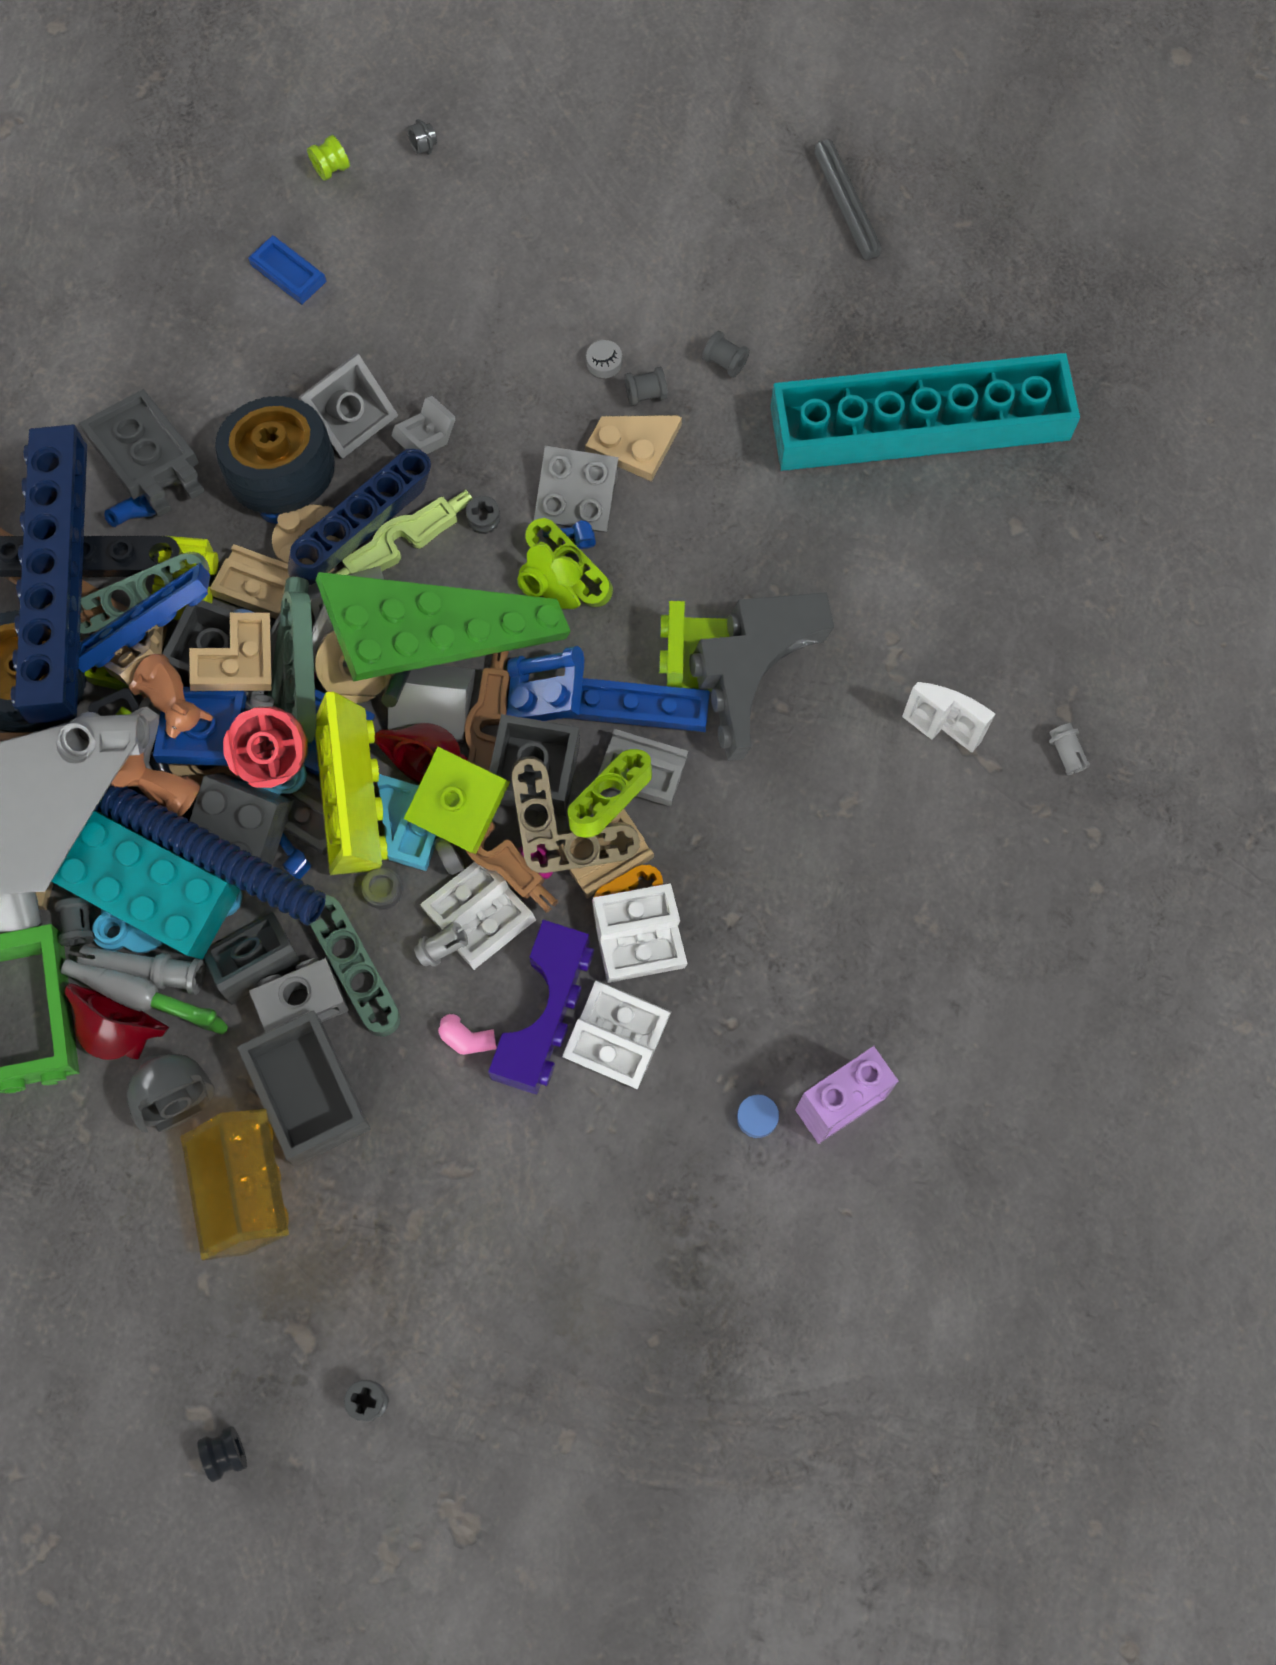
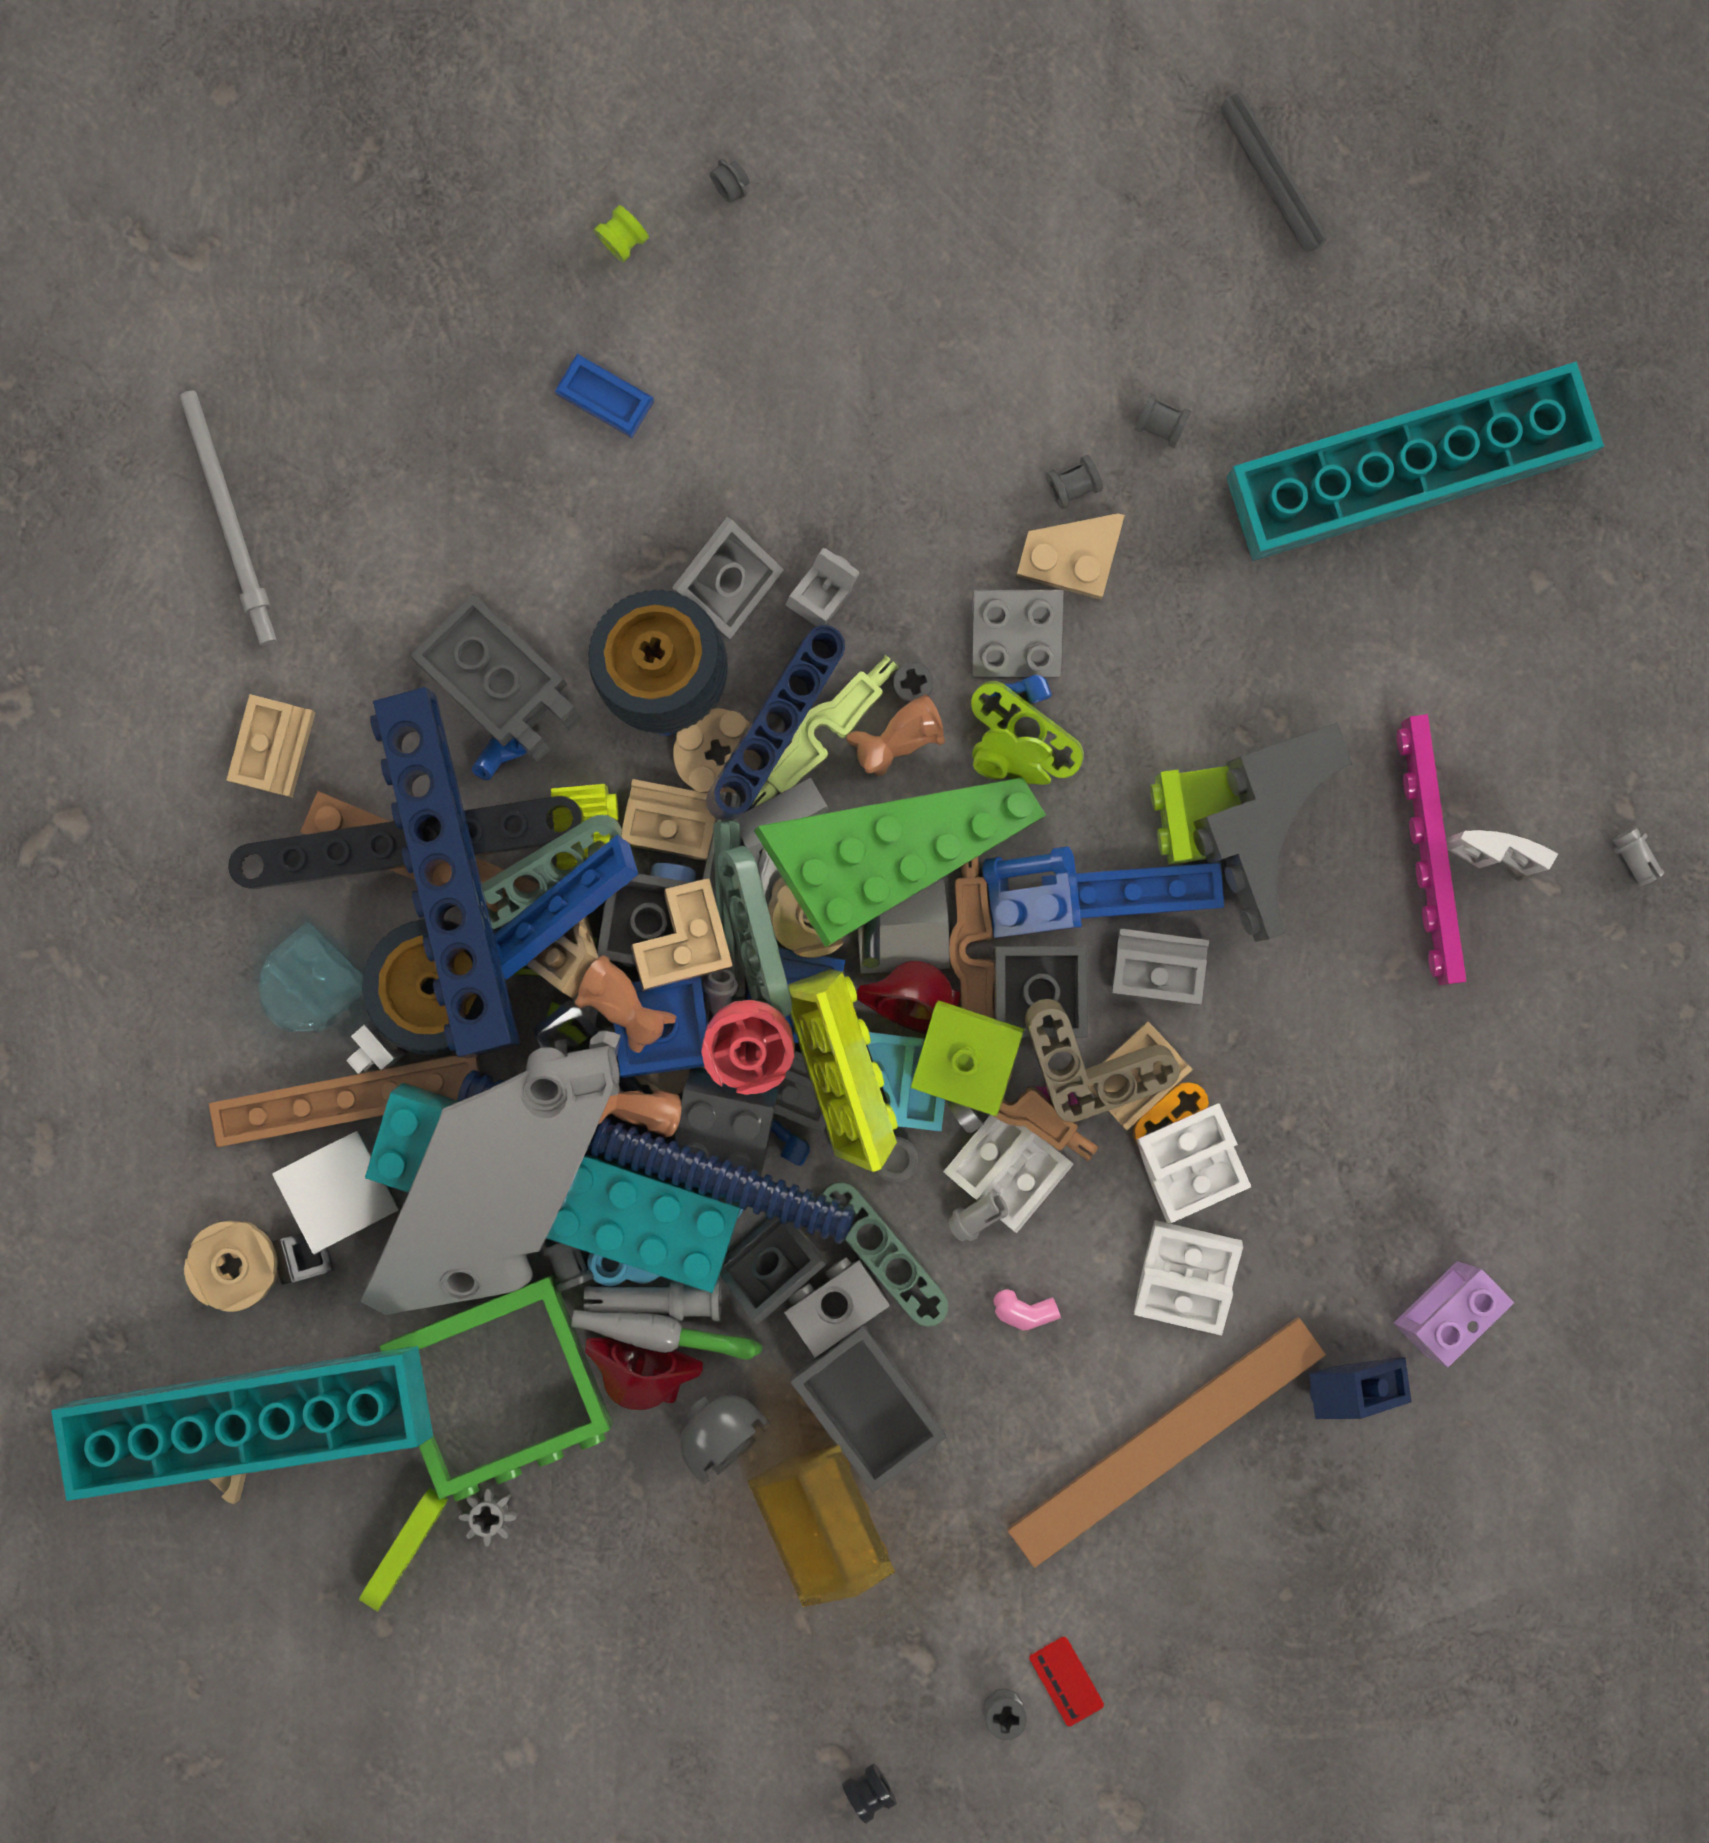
camera: 10 degrees left, 15 degrees up
dark purple arch [488,920,594,1095] -> none
lime beam [567,749,652,838] -> none
light grey tile [586,340,622,378] -> none
medium blue tile [737,1095,779,1138] -> none
none -> nougat animal [846,694,945,776]
none -> medium nougat tile [1007,1317,1326,1568]
none -> red sticker [1029,1636,1104,1726]
none -> dark blue slope [1309,1357,1412,1419]
none -> dark pink plate [1397,714,1467,985]

